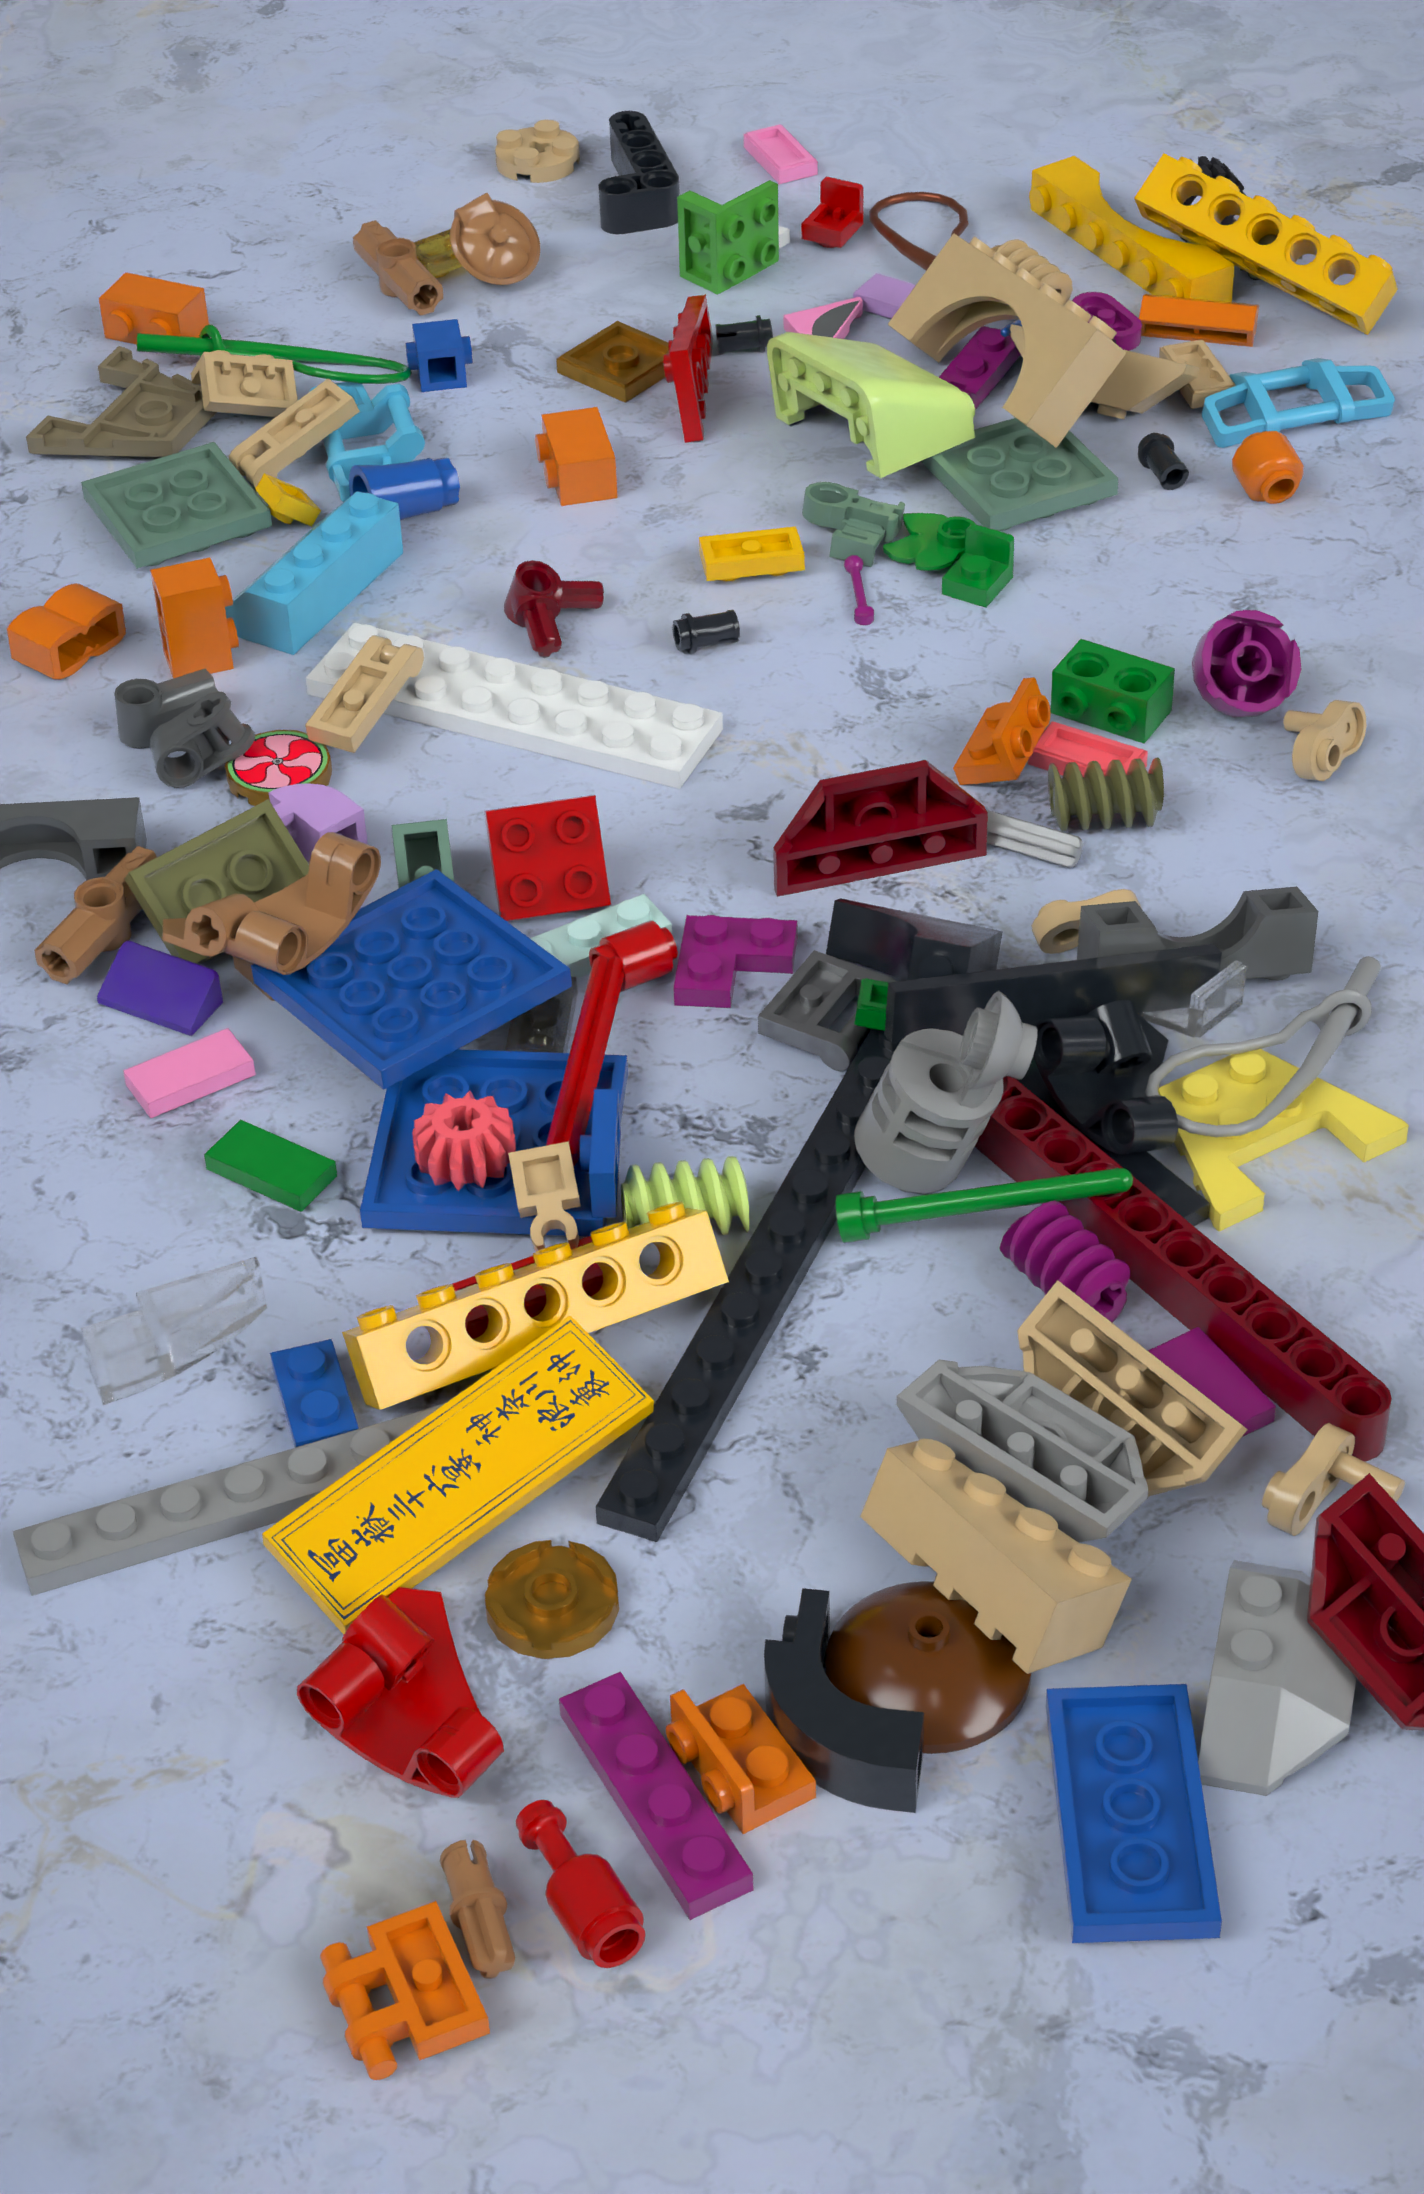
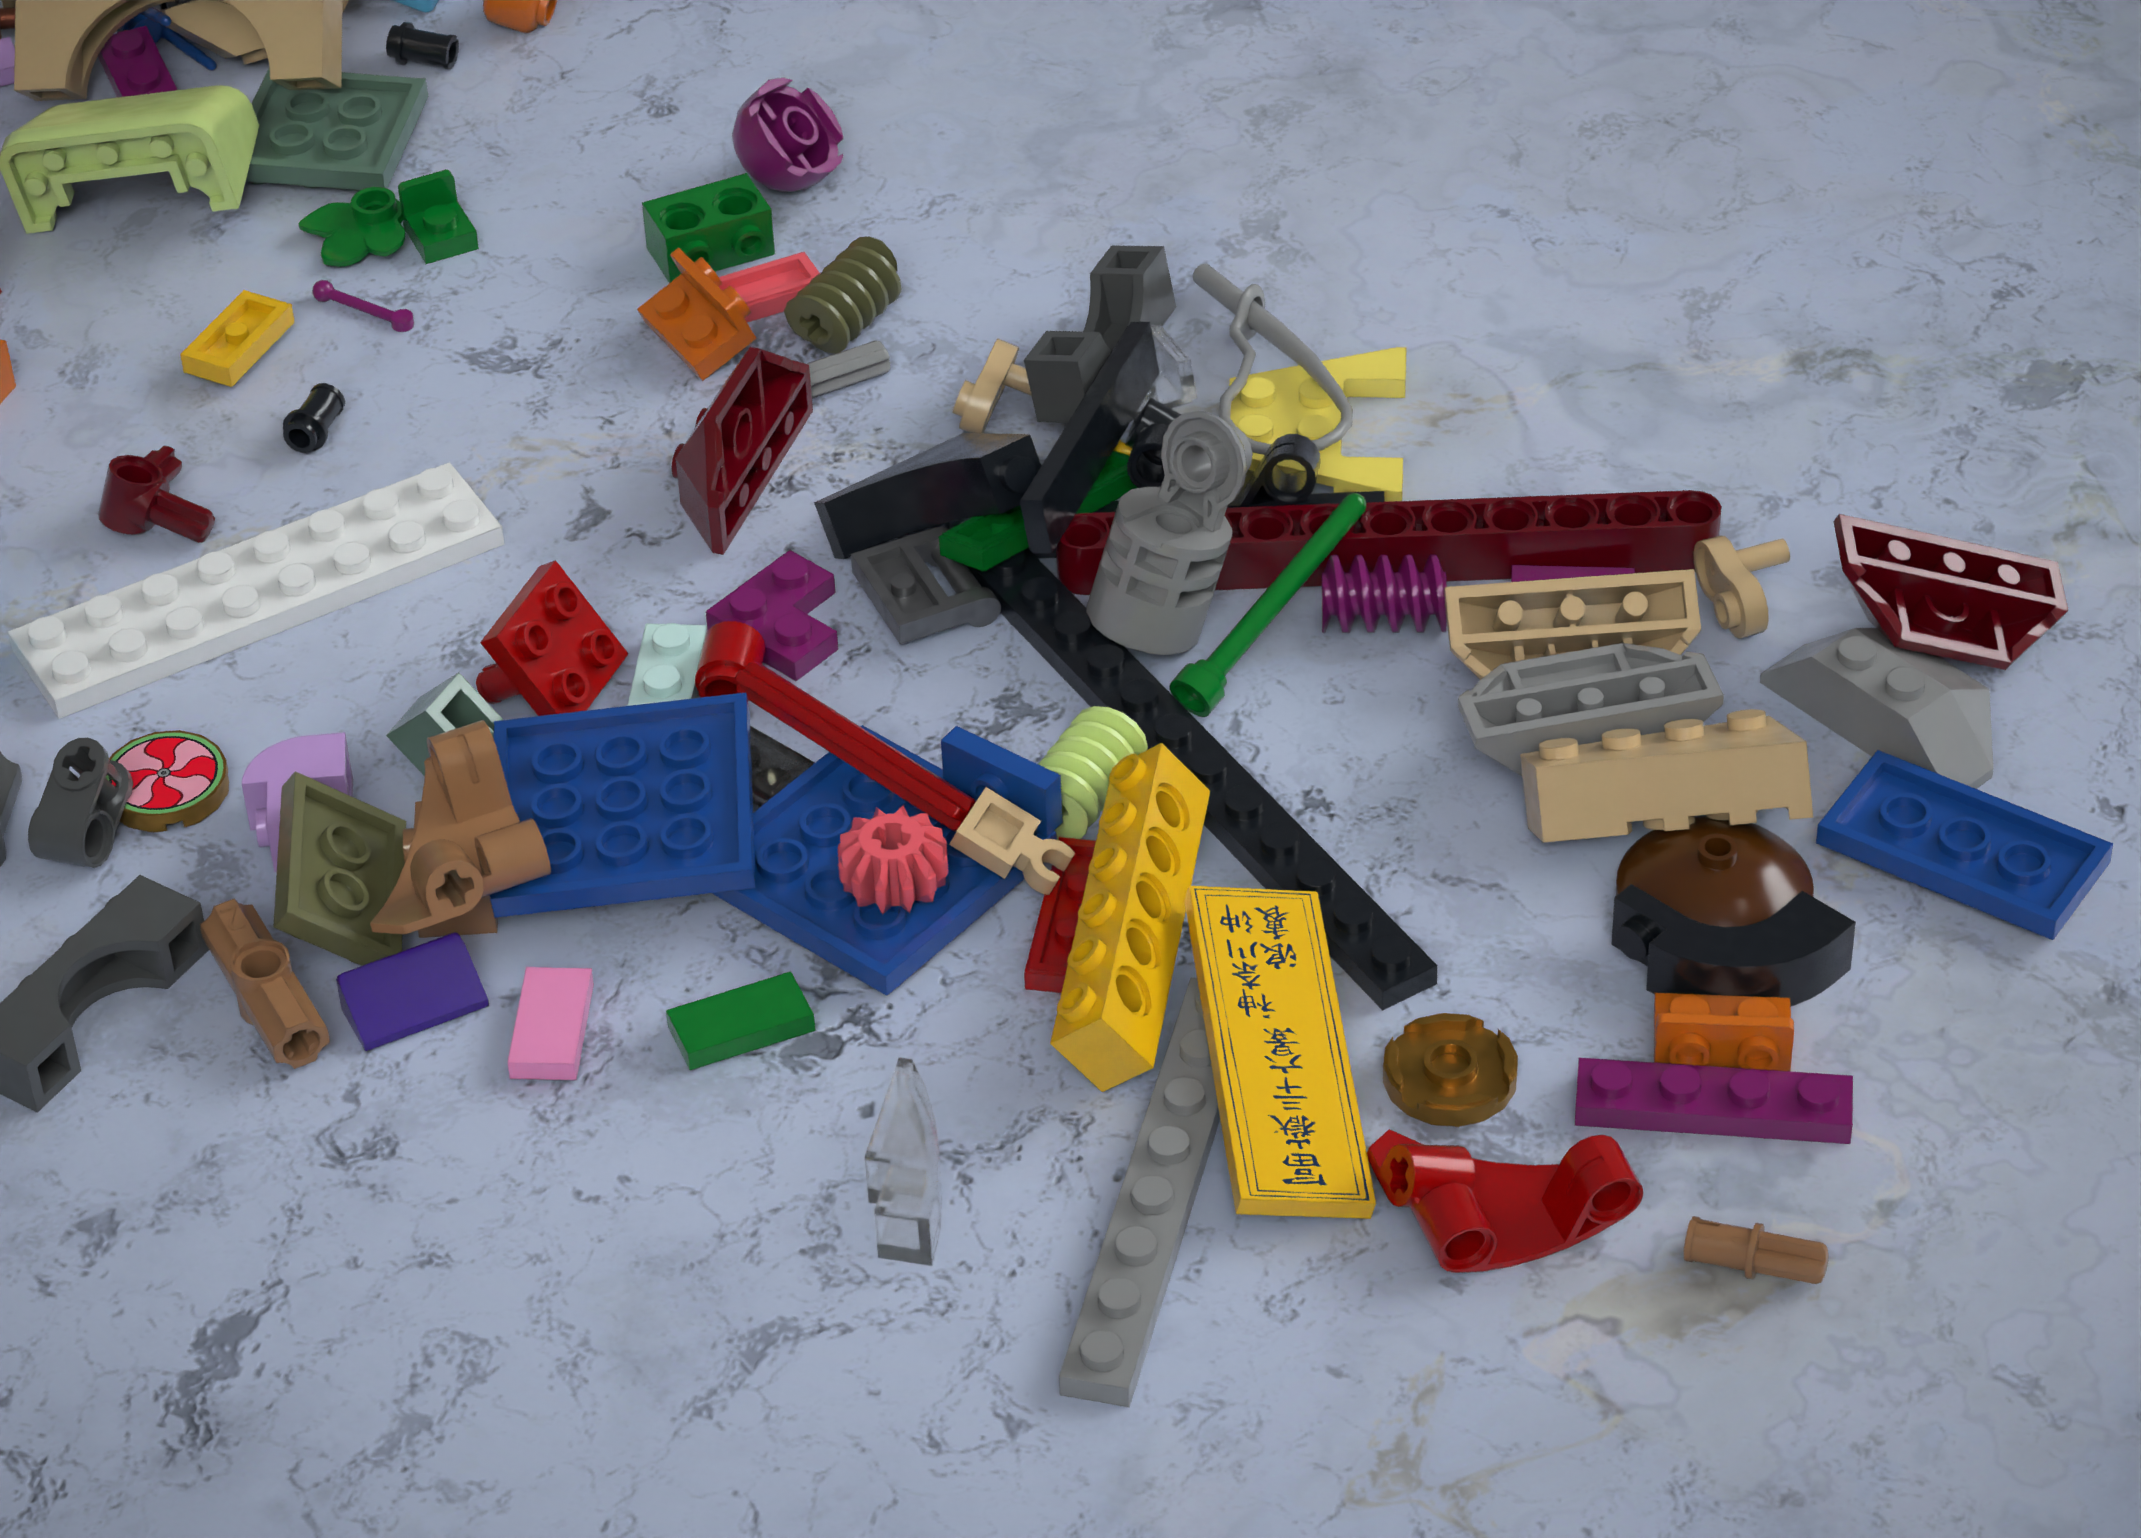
camera: 55 degrees left, 0 degrees up
blue plate [270,1339,359,1448] -> none
tan plate [305,635,424,753] -> none
orange plate [320,1901,490,2080] -> none
red piece [516,1799,646,1968] -> none
sand green piece [802,482,905,567] -> none
tan piece [1283,700,1367,781] -> none

